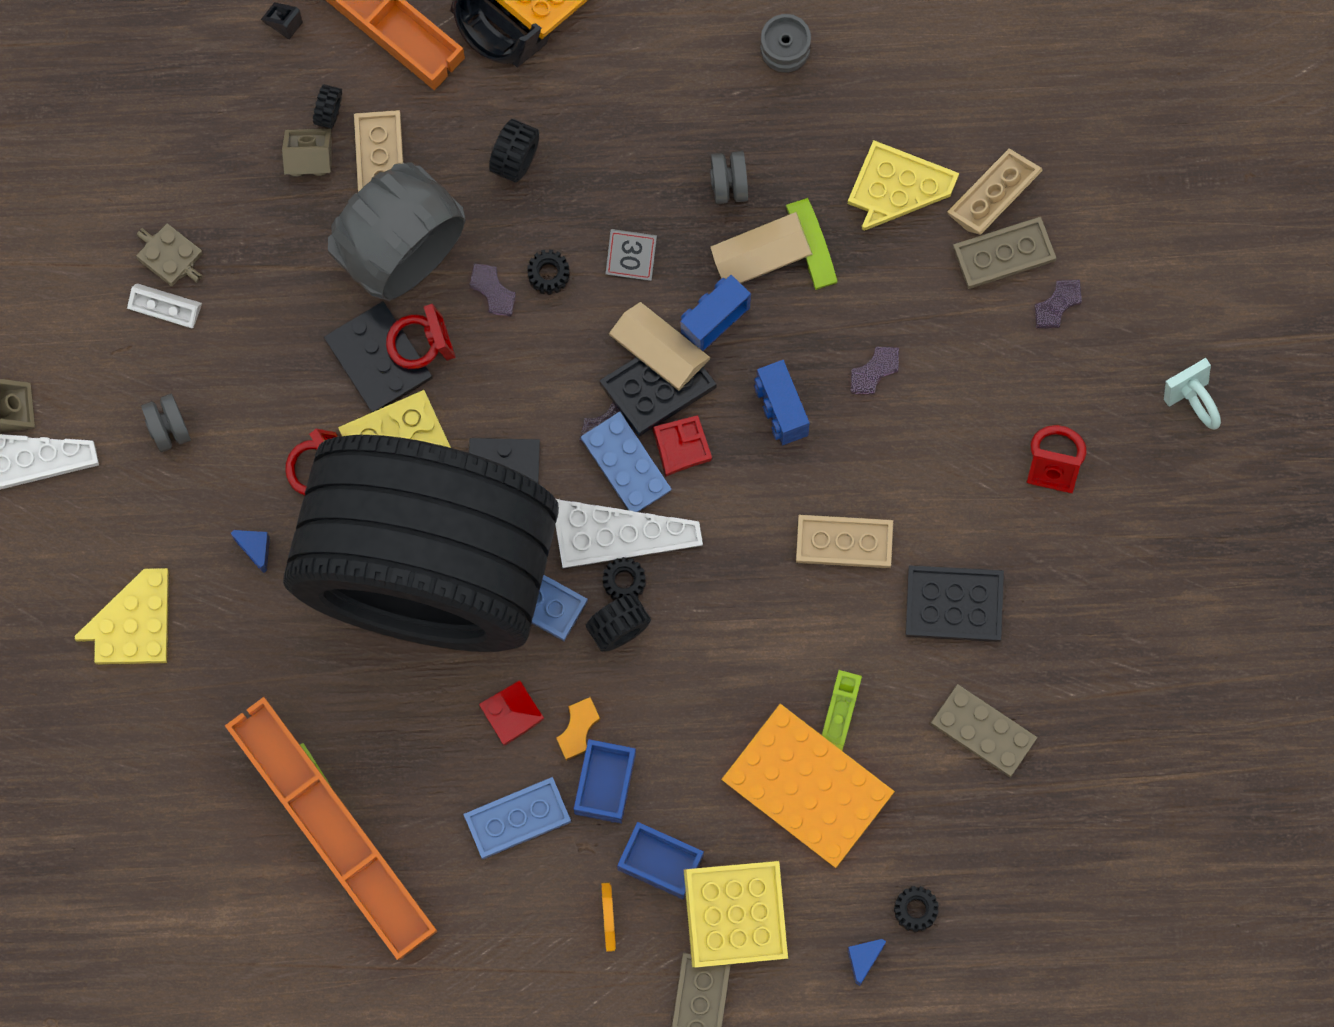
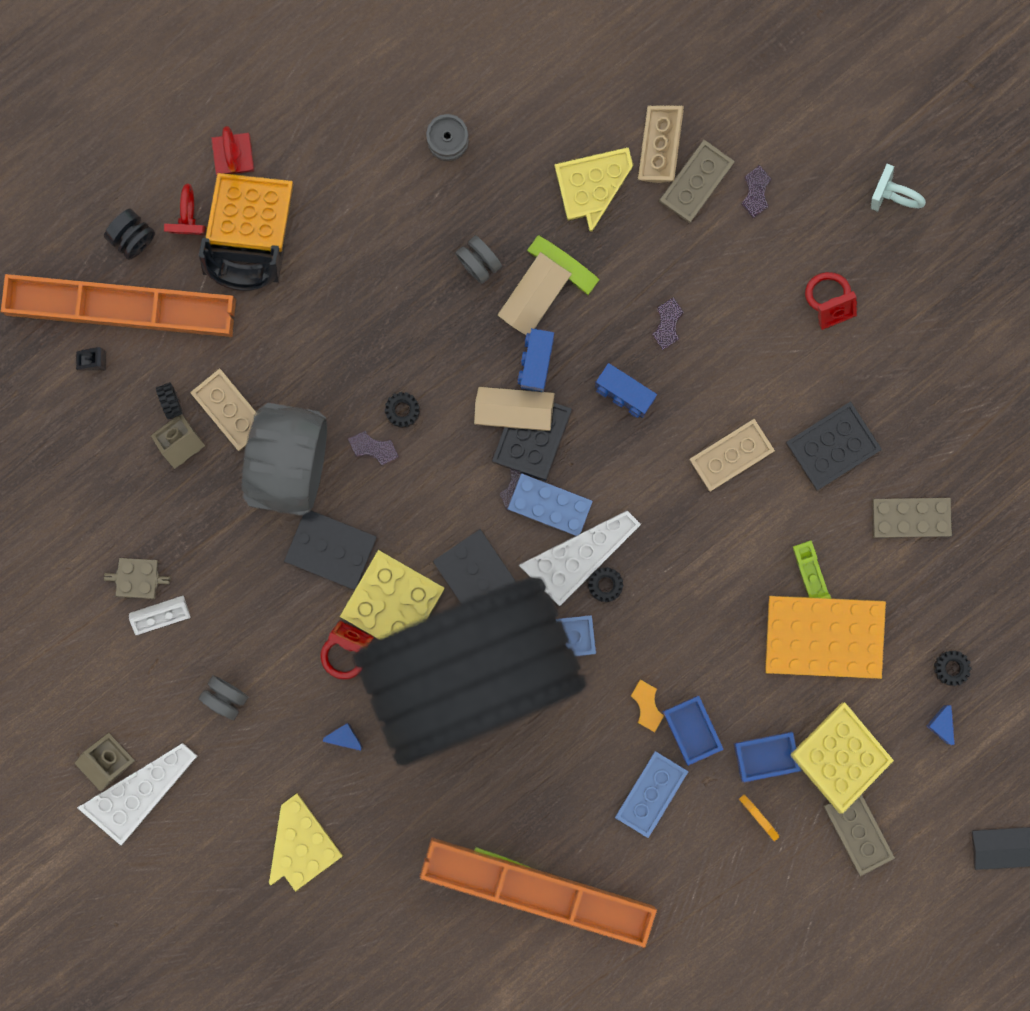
camera: 30 degrees left, 10 degrees up
red tile [386,304,456,369] -> none
red plate [479,680,544,746] -> none
black tyre [489,119,539,183] -> none
black tyre [586,594,651,652] -> none
light grey piece [606,229,657,281] -> none
red plate [653,415,712,477] -> none

